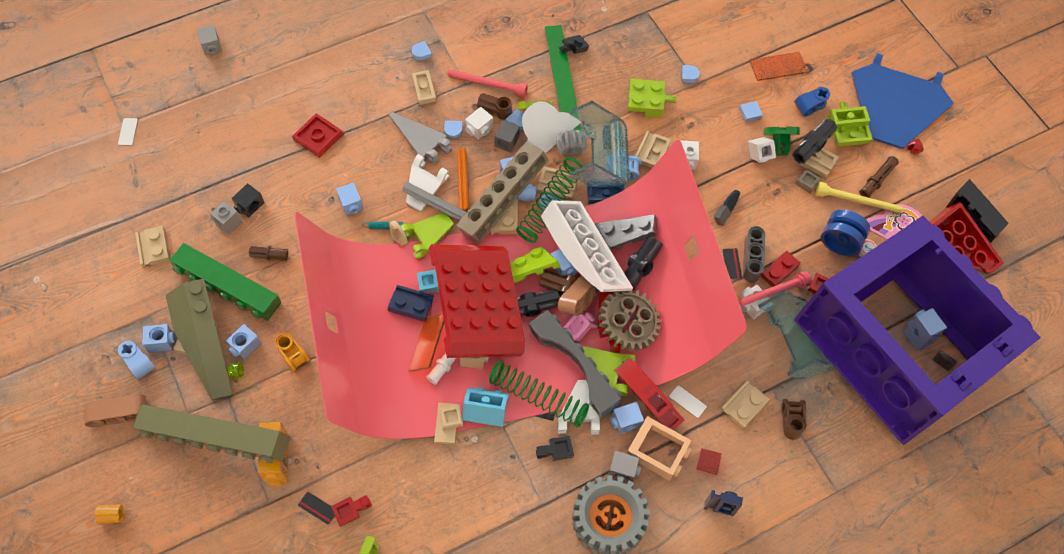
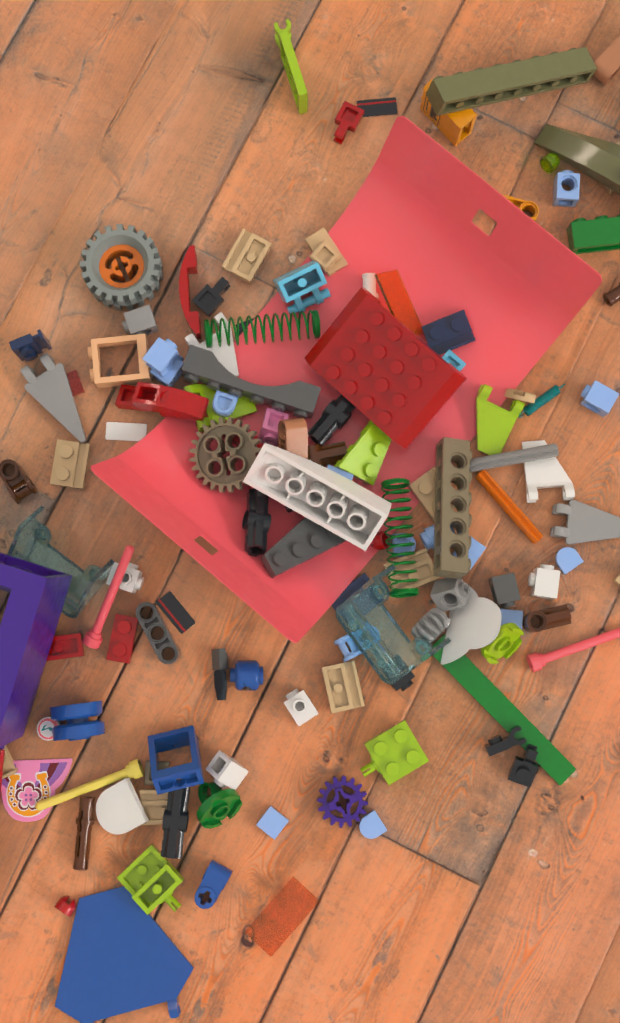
camera: 145 degrees right, 20 degrees up
none -> light grey flag [20,353,86,443]
none -> white tile [96,778,149,835]
none -> light blue brick [142,337,180,377]
none -> blue window [148,725,204,795]
none -> red slope [179,245,202,339]
none -> light blue tile [212,390,238,417]
none -> tan plate [222,228,272,284]
none -> blue head [230,660,263,691]
none -> dark purple gear [317,775,368,828]
none -> light grey brick [430,578,470,612]
none -> black plate [484,726,526,757]

